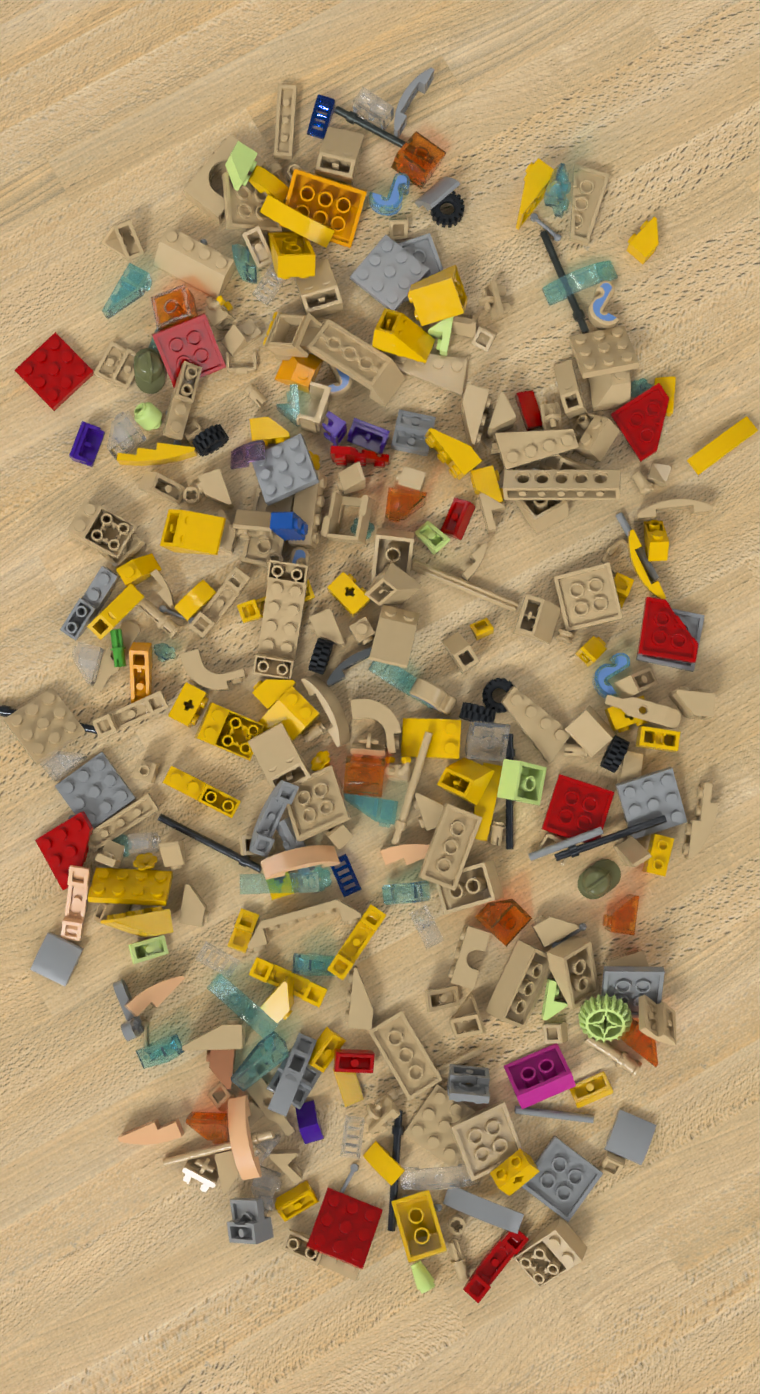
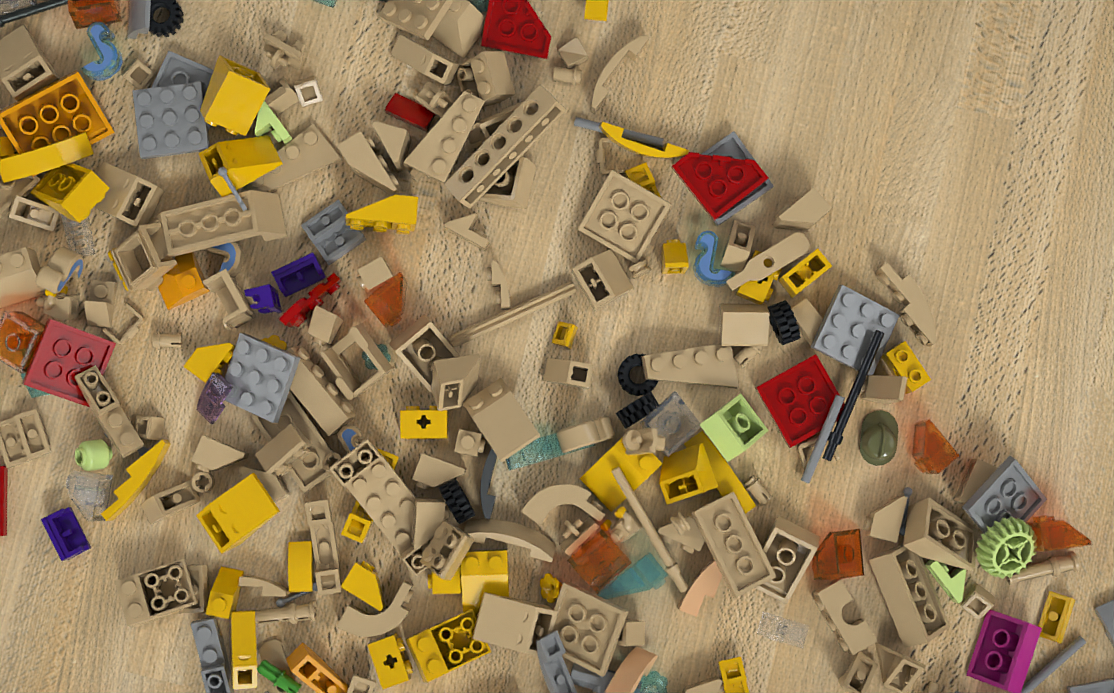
camera: 50 degrees left, 0 degrees up
olive piece [133,348,165,394] -> none
clear light blue plant [153,643,176,662] -> none
black tyre [192,424,229,457] -> none
clear light blue slope [232,244,257,284] -> none
blue brick [270,511,308,541] -> none
clear light blue slope [276,384,301,427] -> none
tan pin [302,721,327,744] -> none
clear blue slope [330,854,362,897] -> none
clear light blue animal [382,881,431,905] -> none
yellowish green slope [415,521,450,555] -> none
red slope [440,498,475,540] -> none
yellow slope [470,465,504,504] -> none
black bar [504,734,515,849] -> none
tan slope [639,995,677,1046] -> none
yellow slope [643,520,669,562] -> none
none -> tan animal [36,247,84,294]
none -> light grey hinge [218,167,247,211]
none -> yellow slope [341,560,385,611]
none -> tan slope [412,498,449,549]
none -> tan slope [420,520,475,580]
none -> tan hips [623,428,665,455]
none -> tan bush [670,512,691,536]

